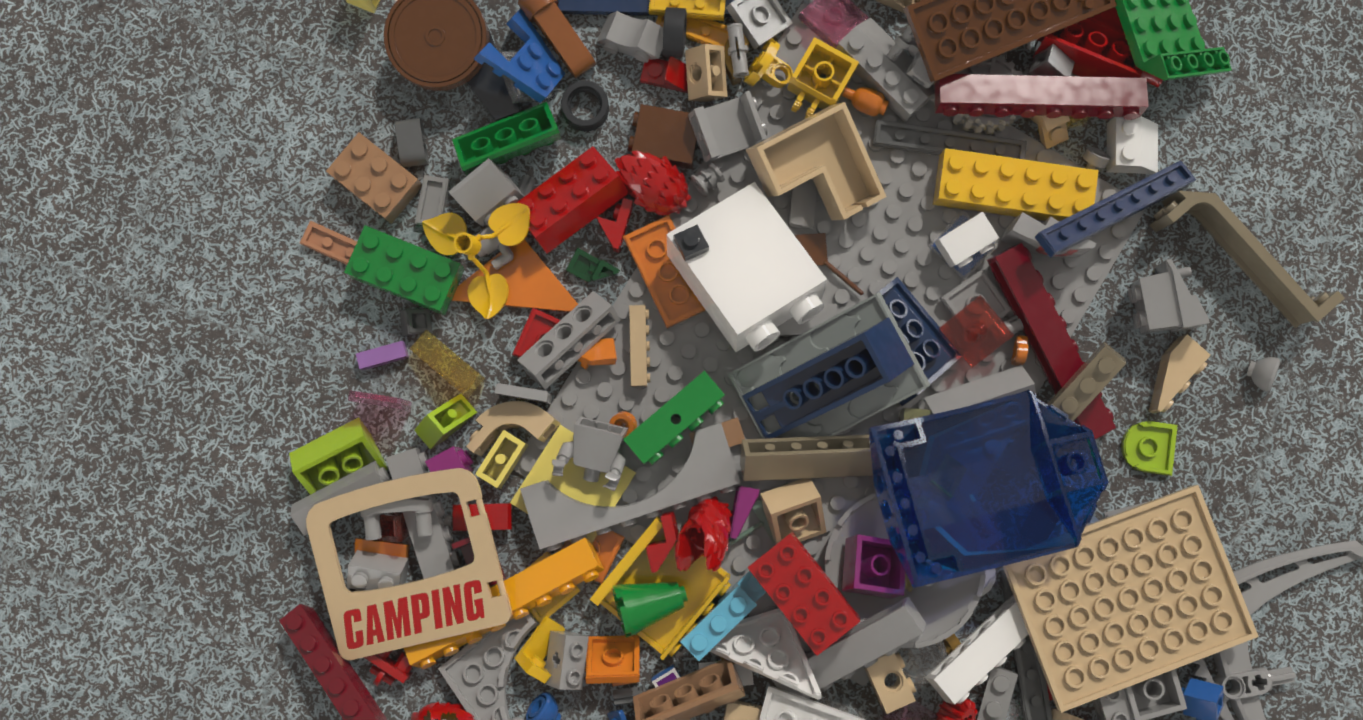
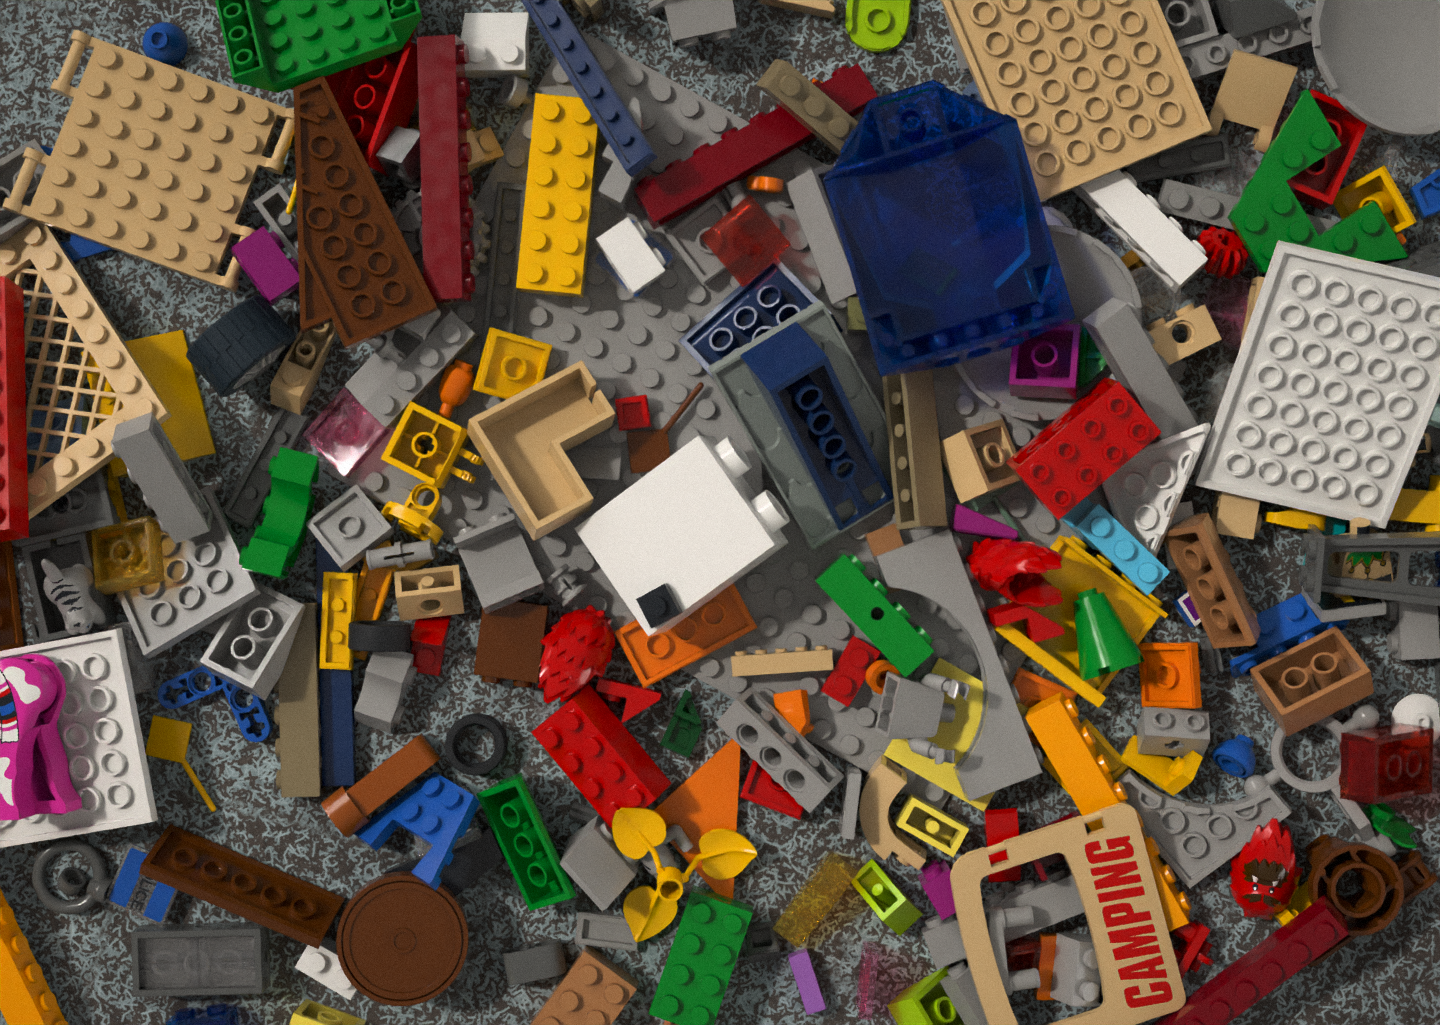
camera: 90 degrees left, 5 degrees up
none -> yellow tile [473,327,553,399]
none -> red tile [615,395,652,431]
none -> red plate [820,635,881,707]
none -> green tile [1078,327,1109,388]

